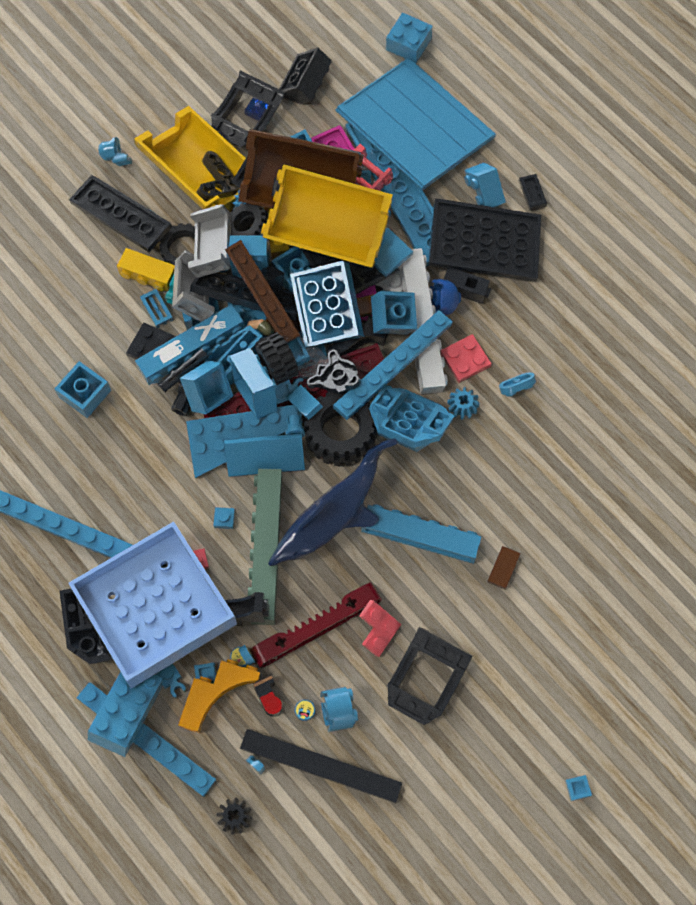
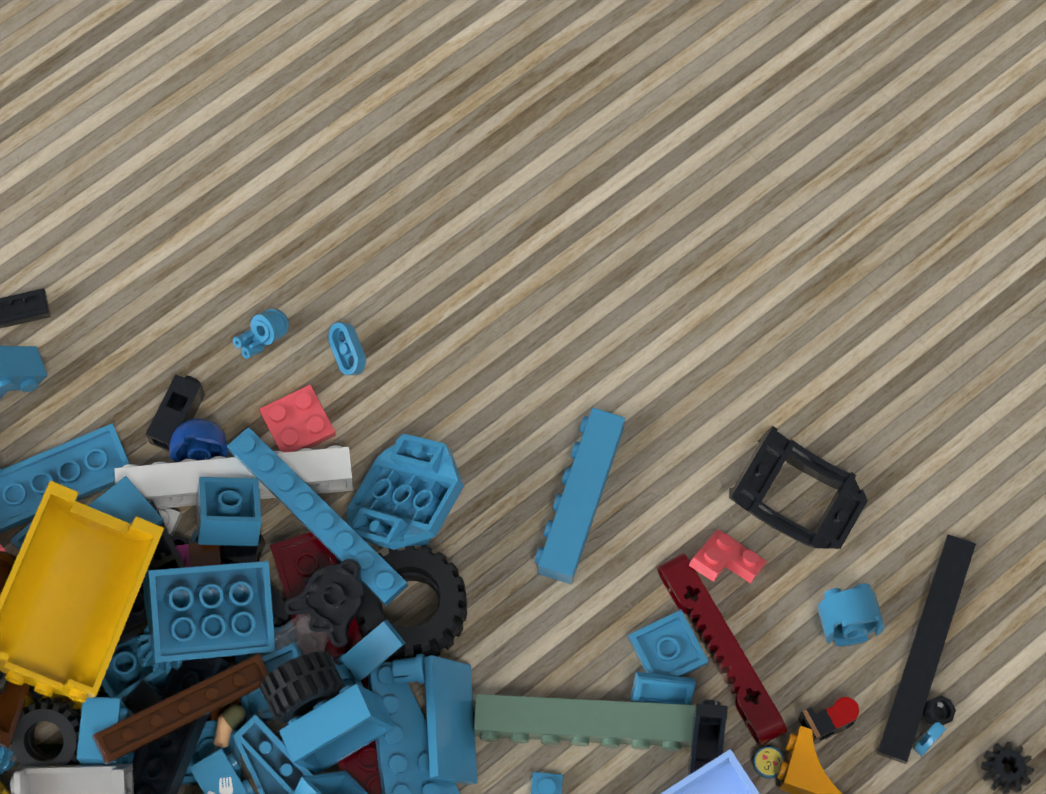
camera: 90 degrees left, 0 degrees up
dark azure tile [239,645,255,665] -> none
dark blue animal [268,438,398,566] -> none
tile [295,700,315,721] -> none
black plate [428,198,542,282] -> none
dark azure gear [447,387,480,420] -> none
reddish brown tile [487,546,520,590] -> none
dark azure plate [565,775,592,801] -> none
none -> dark azure piece [233,309,289,359]
none -> dark azure plate [628,610,709,677]
none -> dark azure tile [630,672,696,705]
none -> black tile [923,695,956,725]

